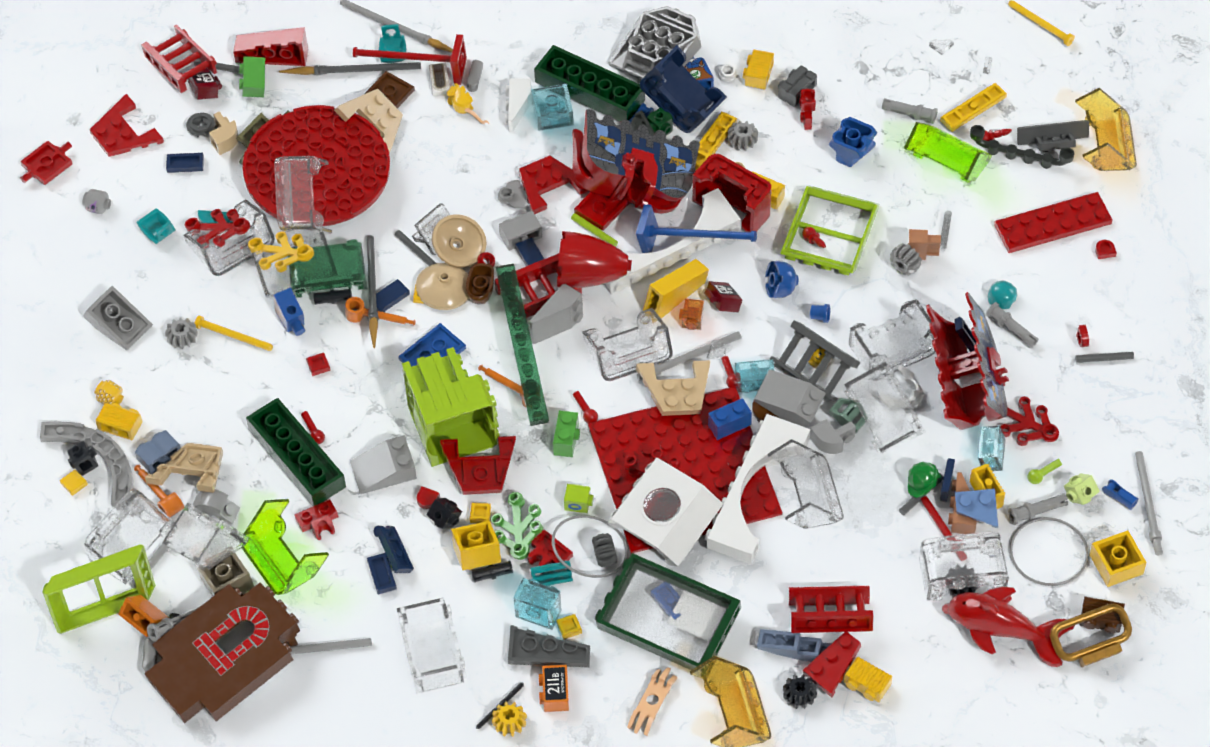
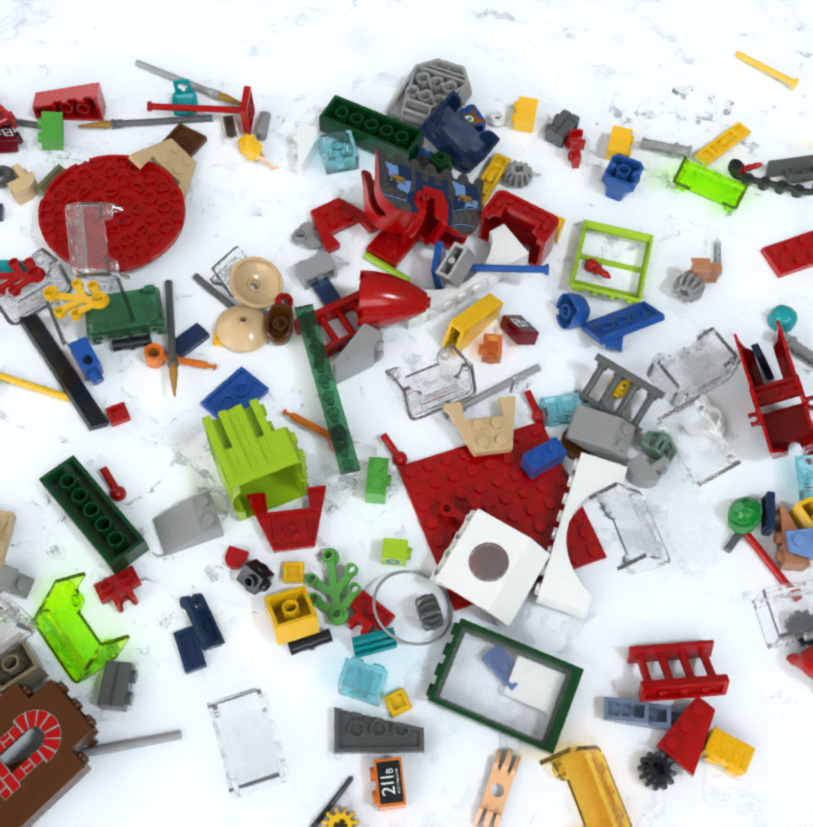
camera: 10 degrees left, 5 degrees up
none -> black tile [19,314,109,431]
none -> dark grey brick [97,660,138,712]
none -> light grey brick [435,242,477,288]
none -> blue tile [581,301,665,345]
none -> yellow brick [605,125,635,160]

